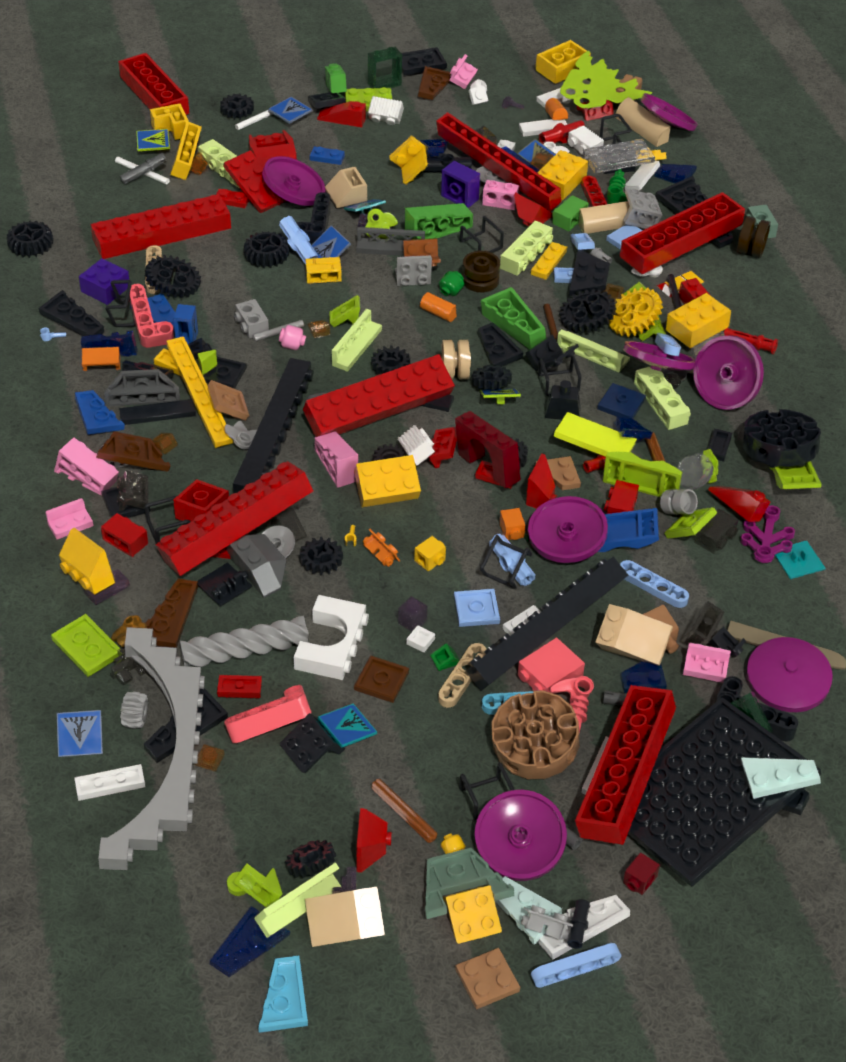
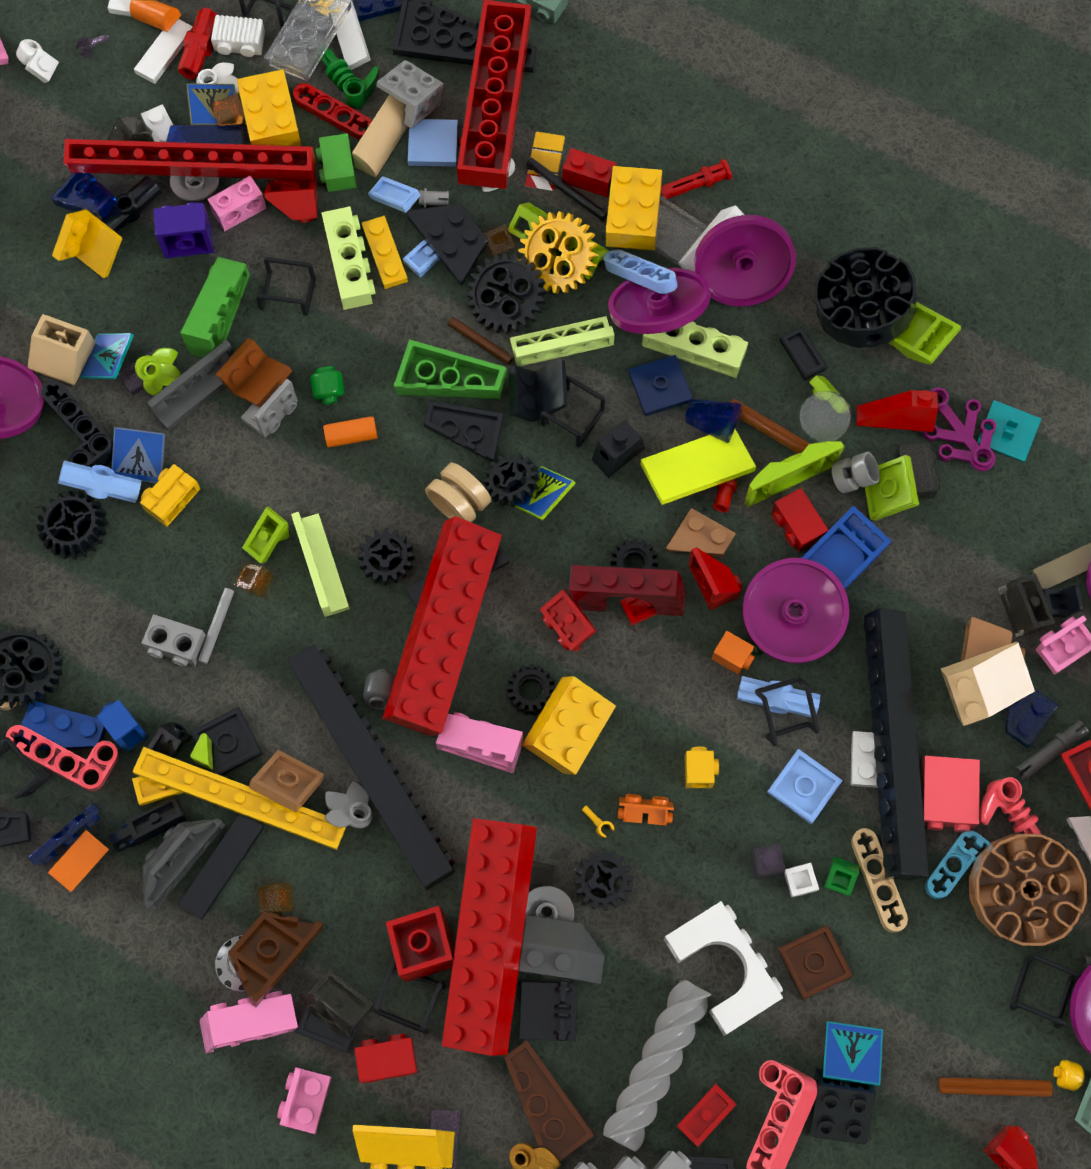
camera: 45 degrees left, 25 degrees up
blue wing [75,390,125,435] -> none
bright pink head [279,325,306,350] -> none
white brick [398,425,435,466] -> none
dark brown wheel [462,251,500,293] -> none
light blue beam [620,560,689,608] -> none
dark brown wheel [737,216,771,258] -> none

